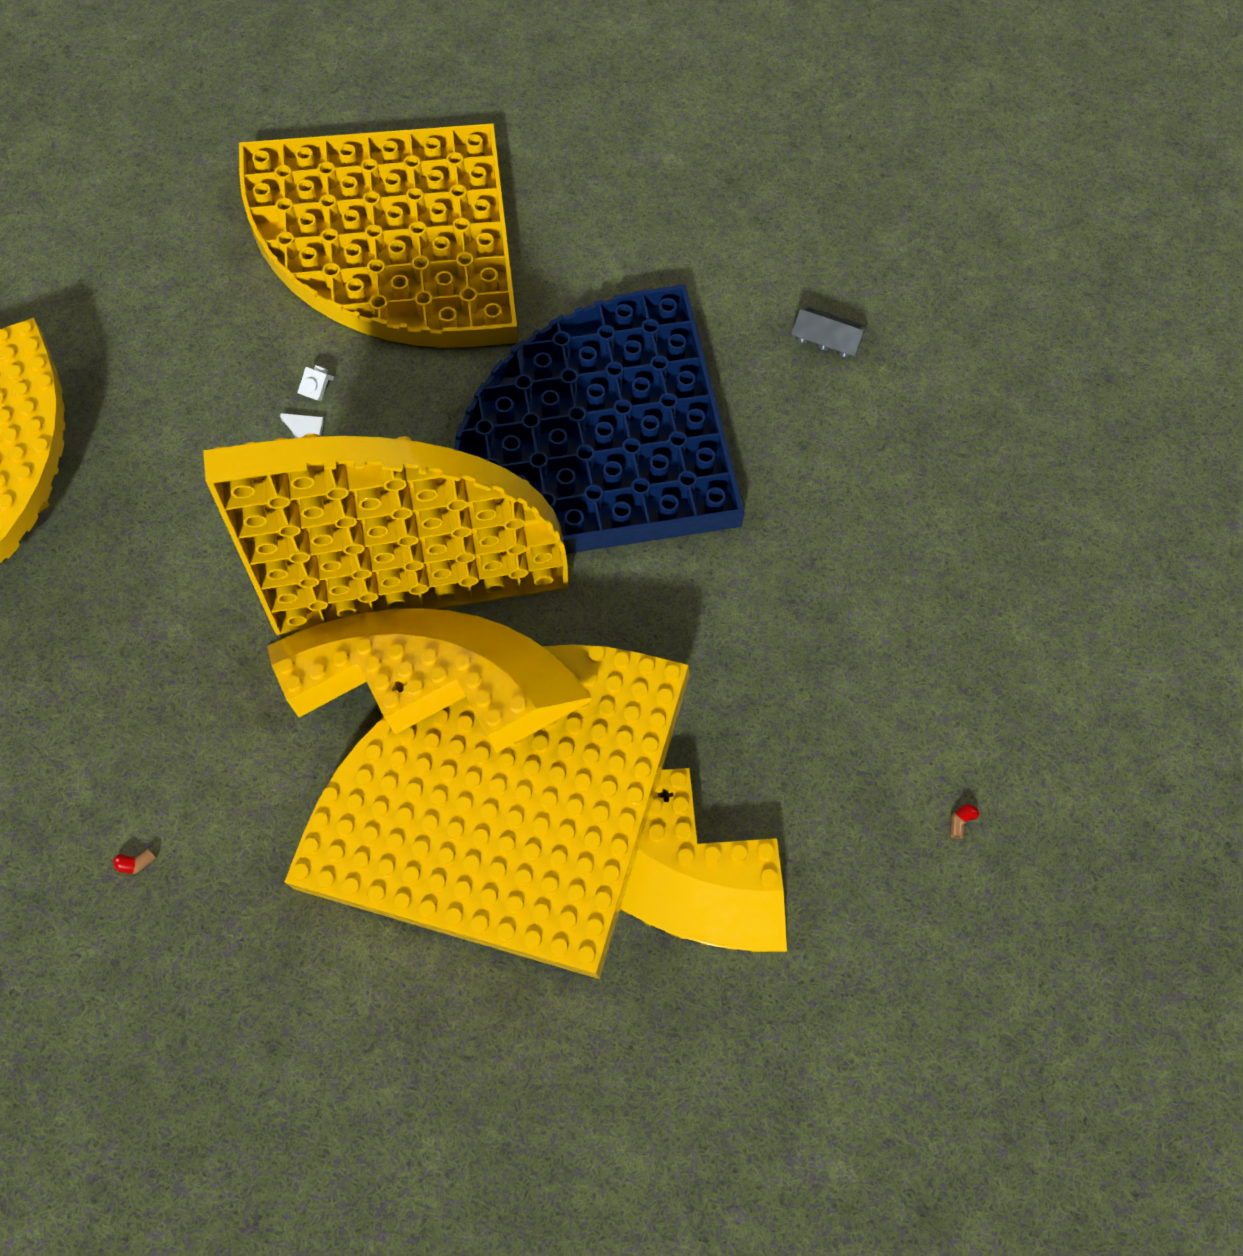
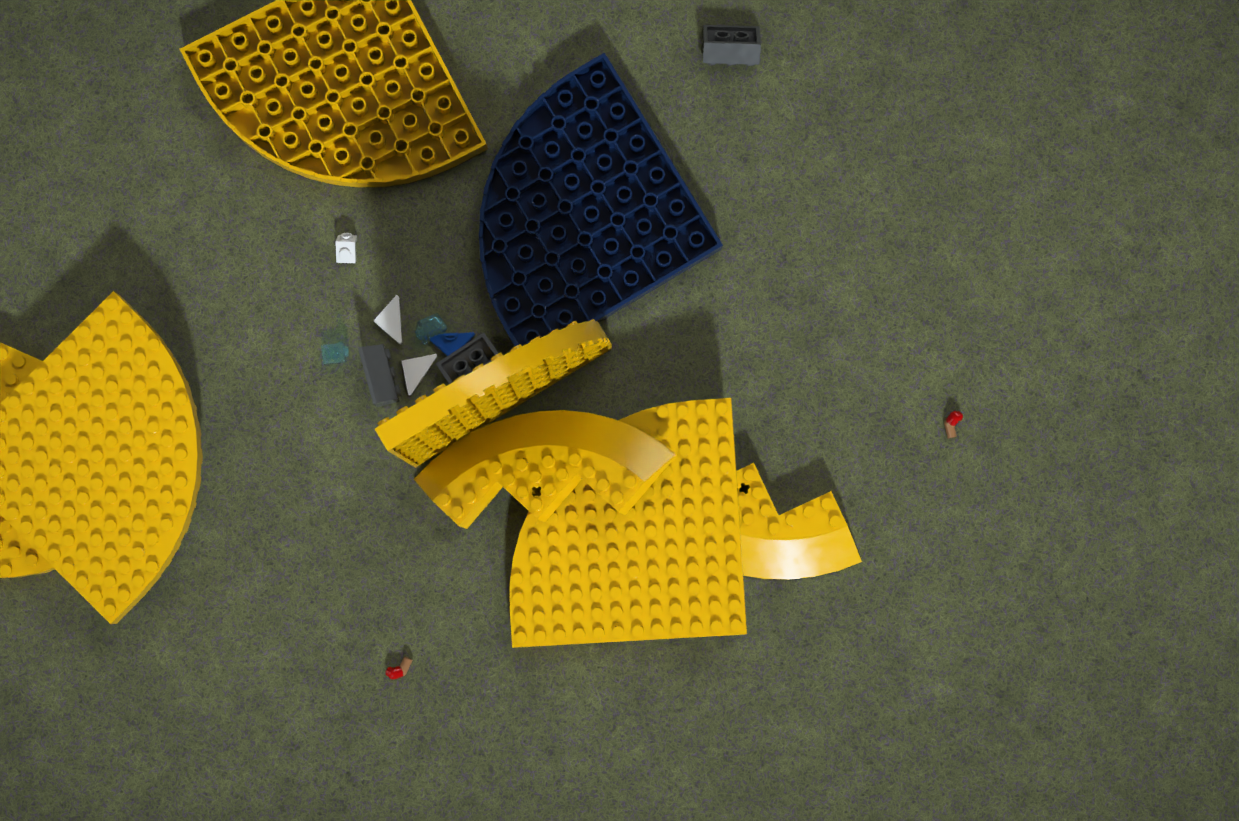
camera: 20 degrees left, 20 degrees up
white tile [280,413,324,438] -> none

